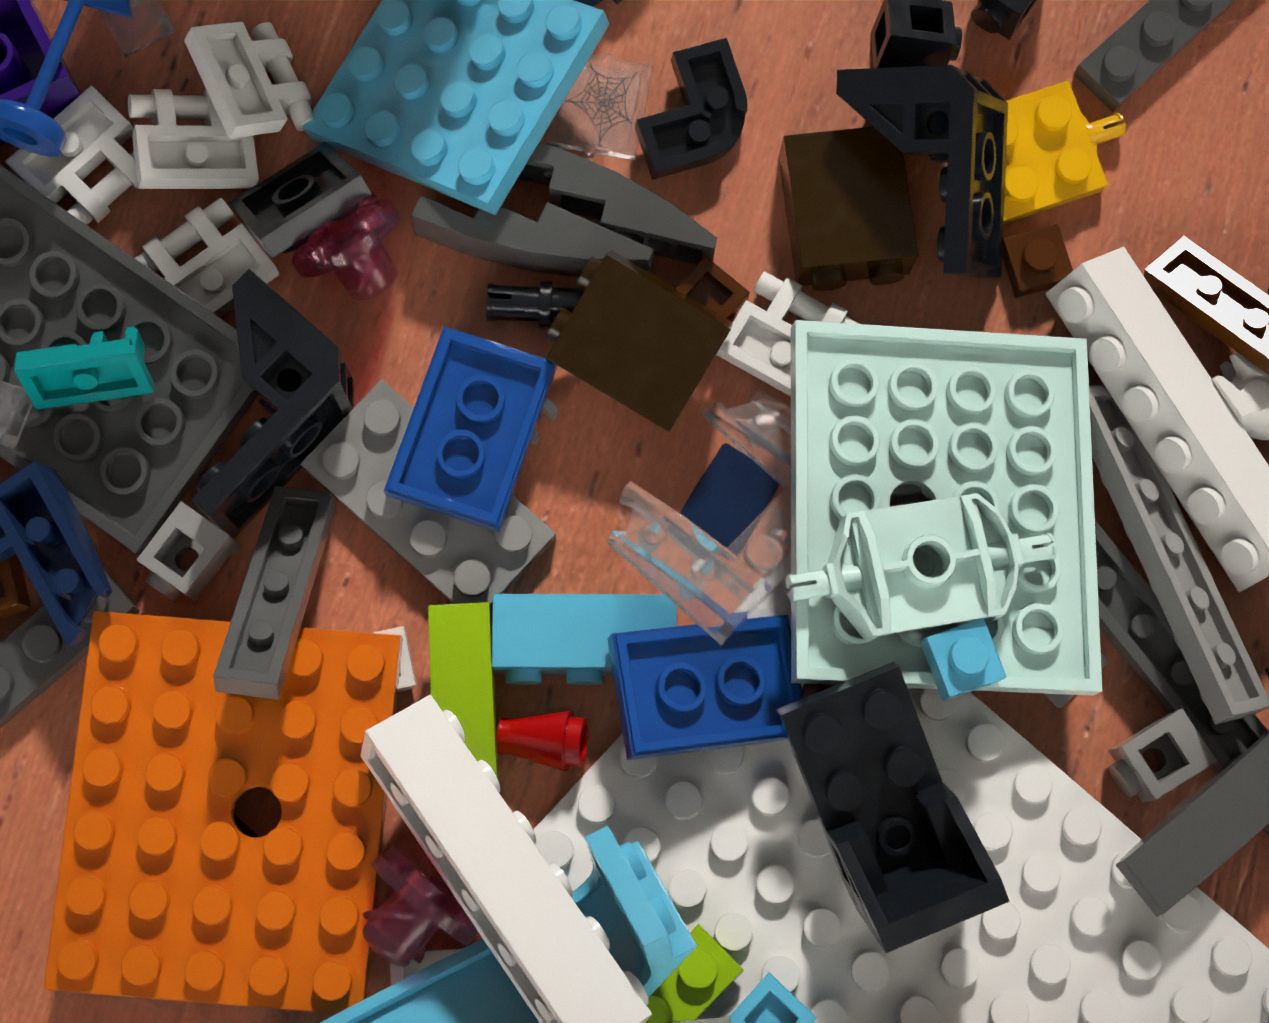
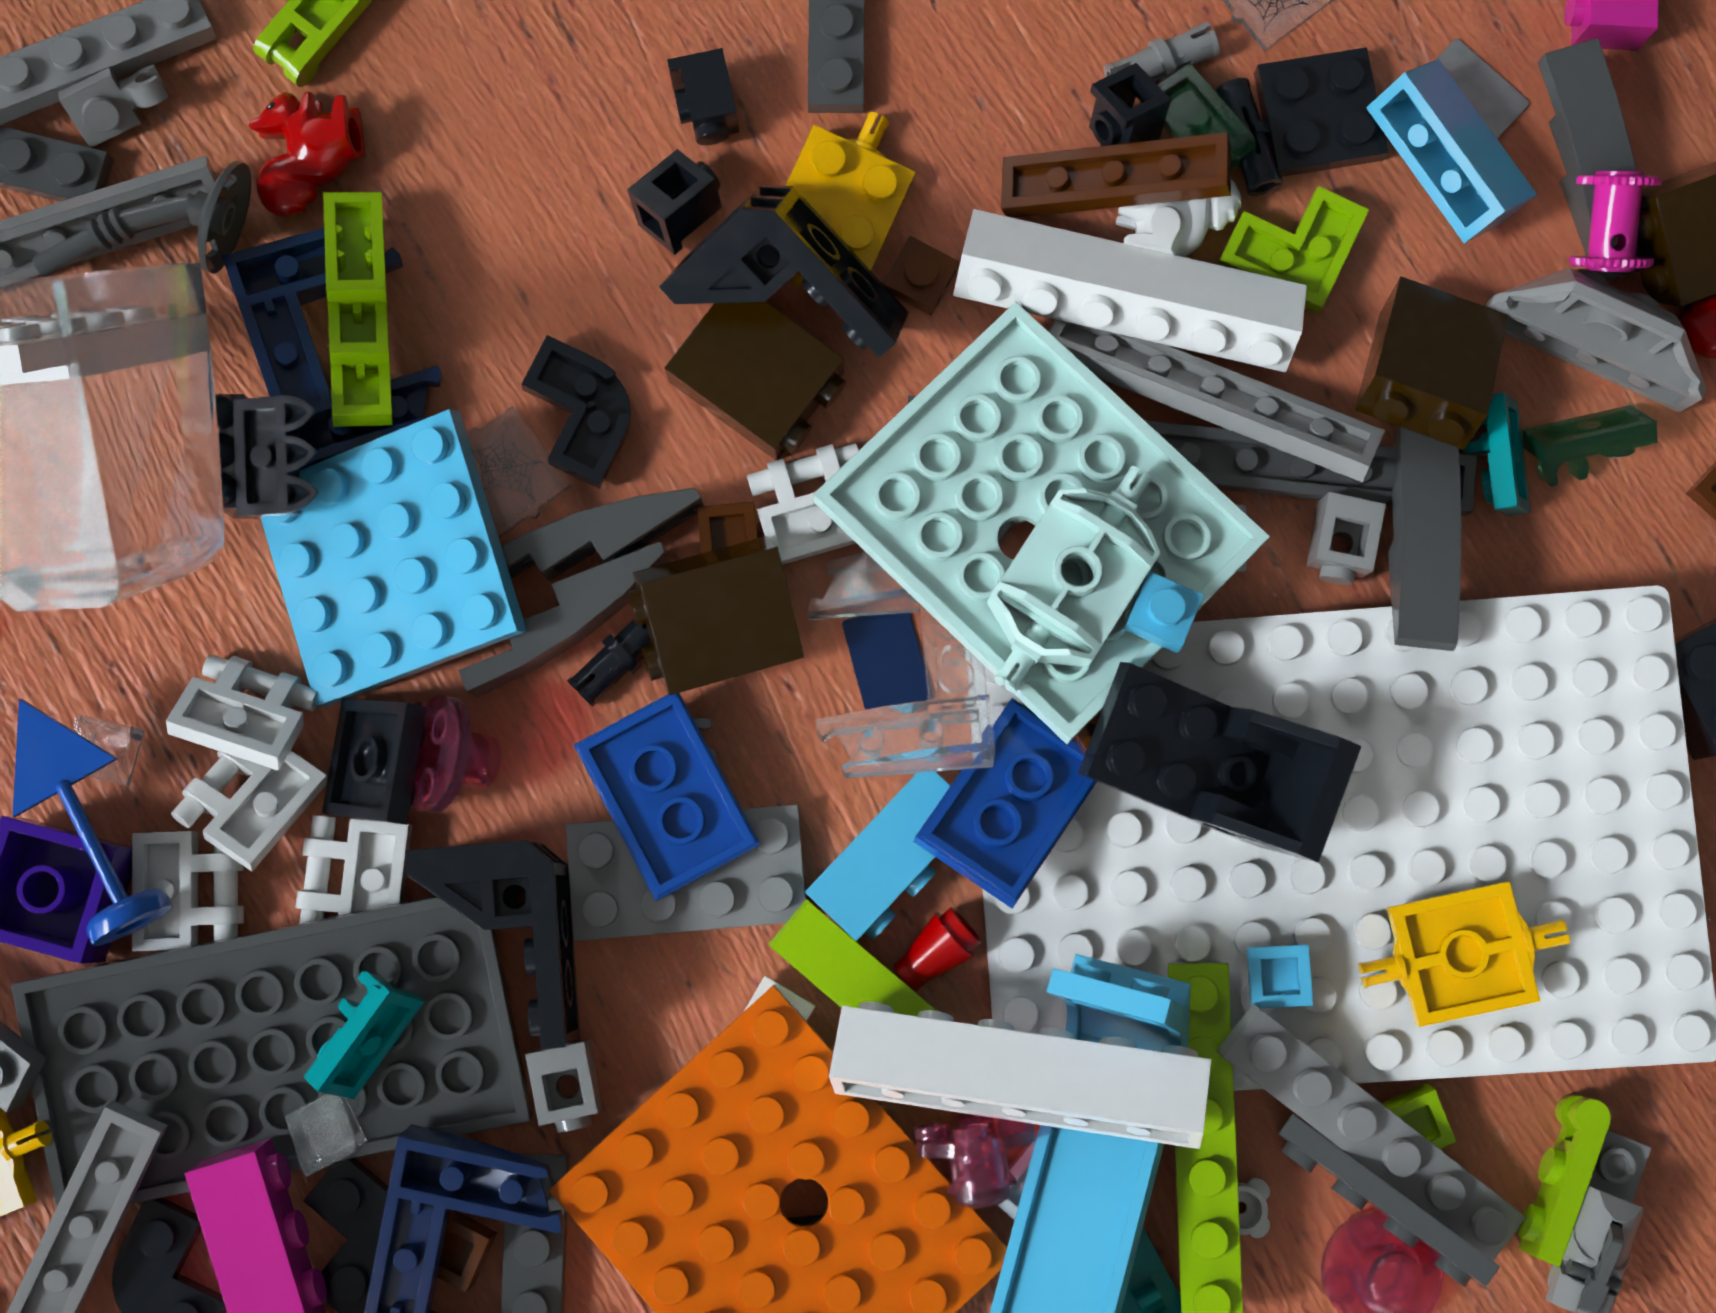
camera: 45 degrees left, 5 degrees up
dark grey plate [213,486,335,700] -> none

